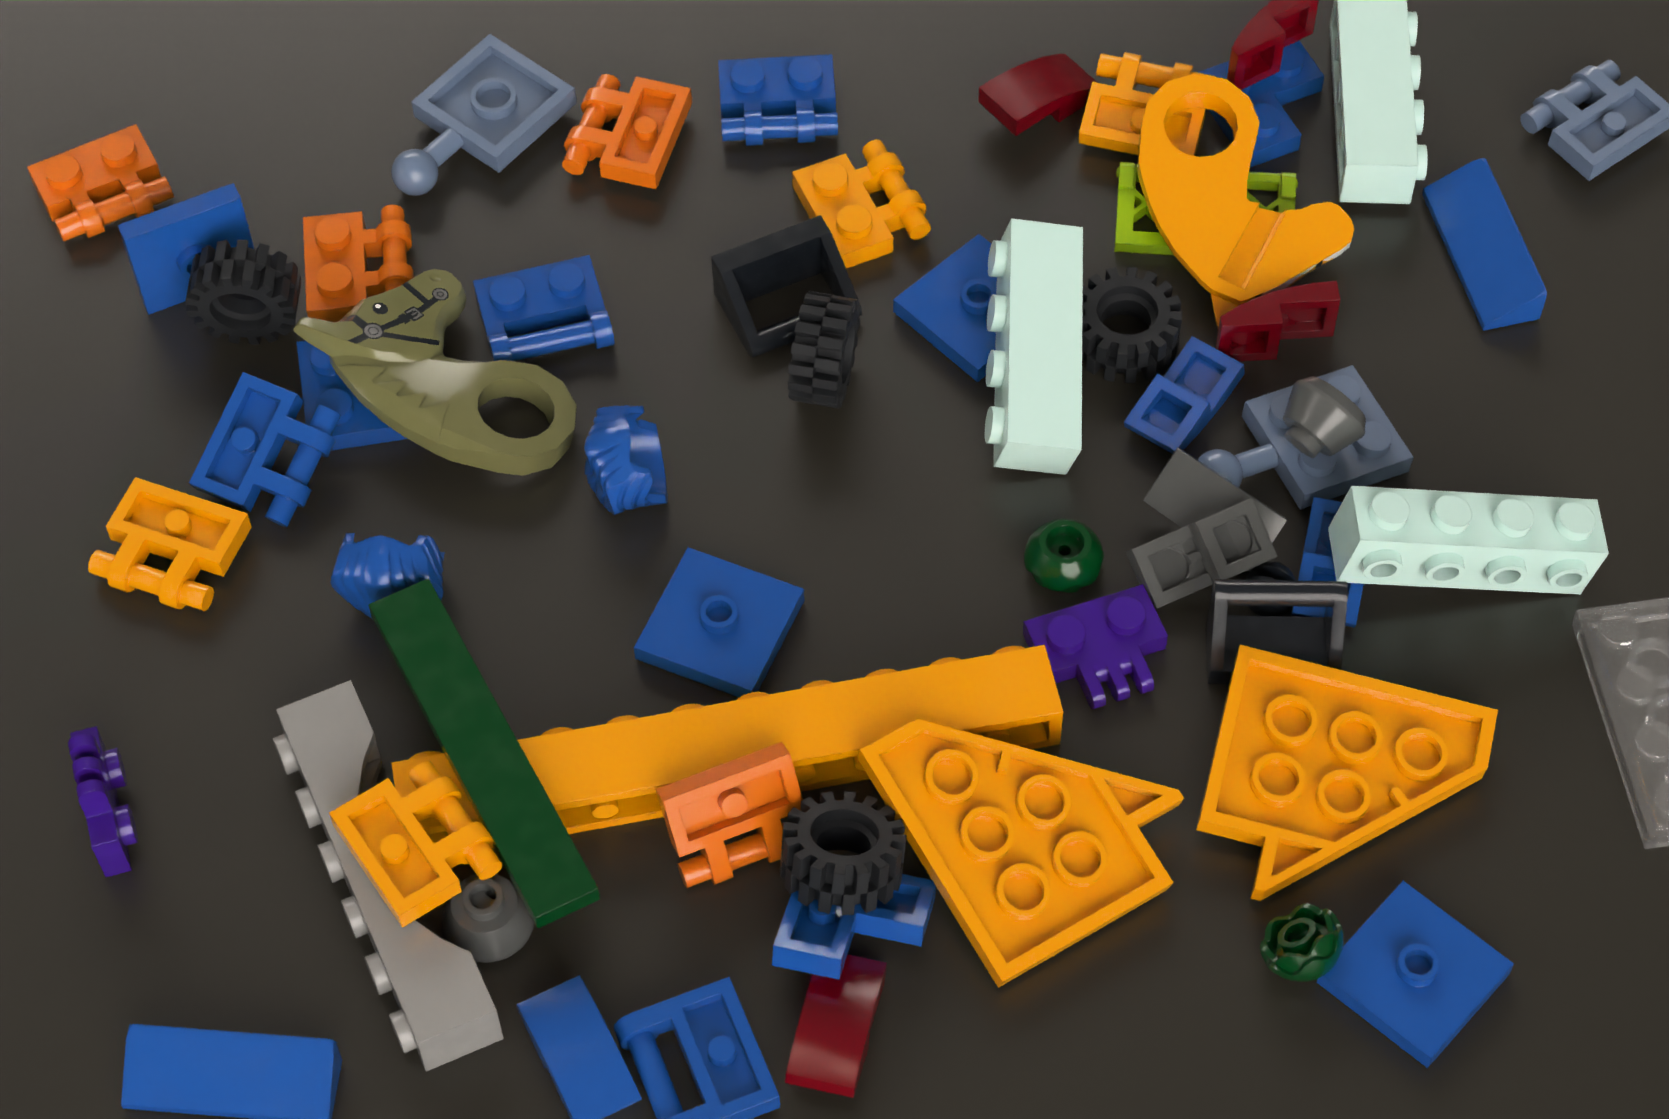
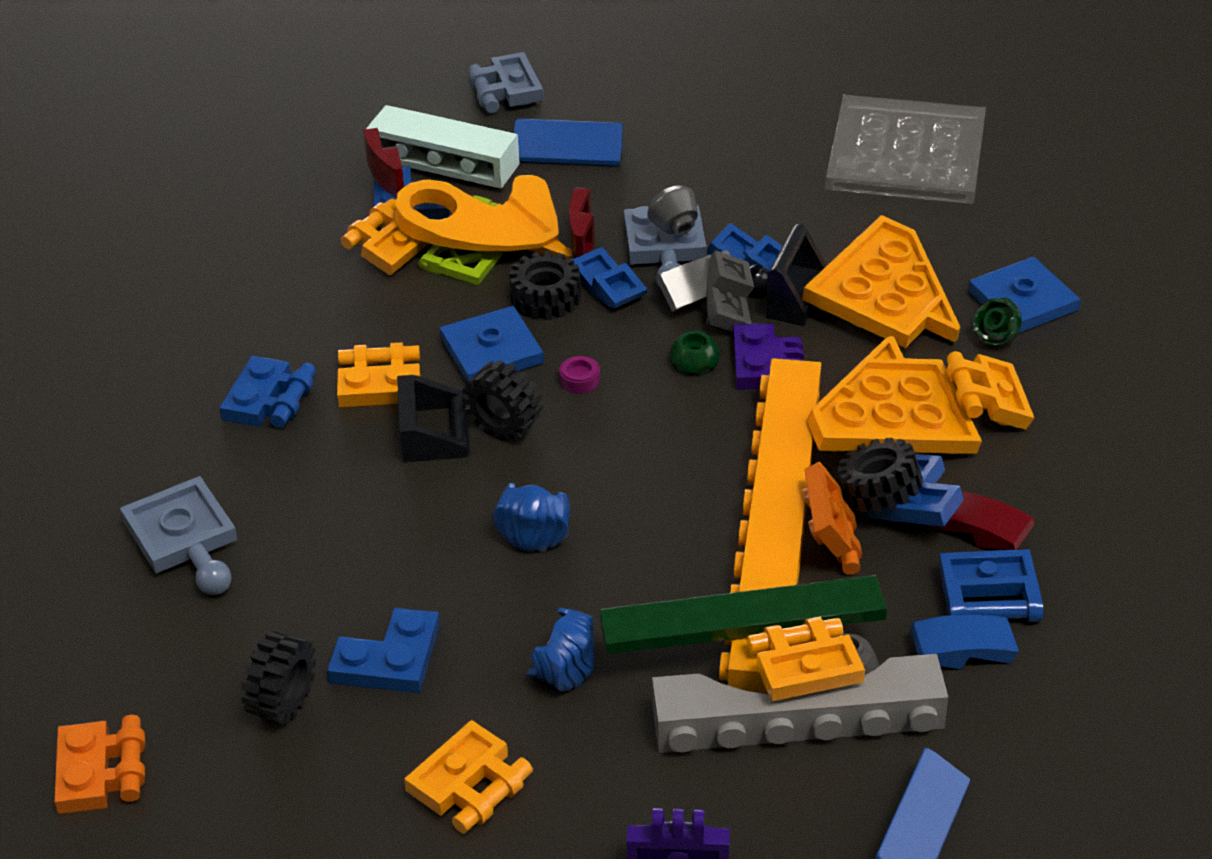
camera: 70 degrees left, 15 degrees down
blue plate [118,183,255,315] -> none
blue plate [189,372,341,527] -> none
olive animal [293,269,577,476] -> none
orange plate [303,204,414,322] -> none
blue plate [473,255,615,361] -> none
orange plate [562,74,692,190] -> none
blue plate [634,547,805,697] -> none
dark red slope [978,53,1098,136] -> none
light aqua brick [985,218,1083,475] -> none
light aqua brick [1328,486,1609,595] -> none
none -> magenta tile [559,356,600,394]
none -> light orange plate [946,351,1035,430]

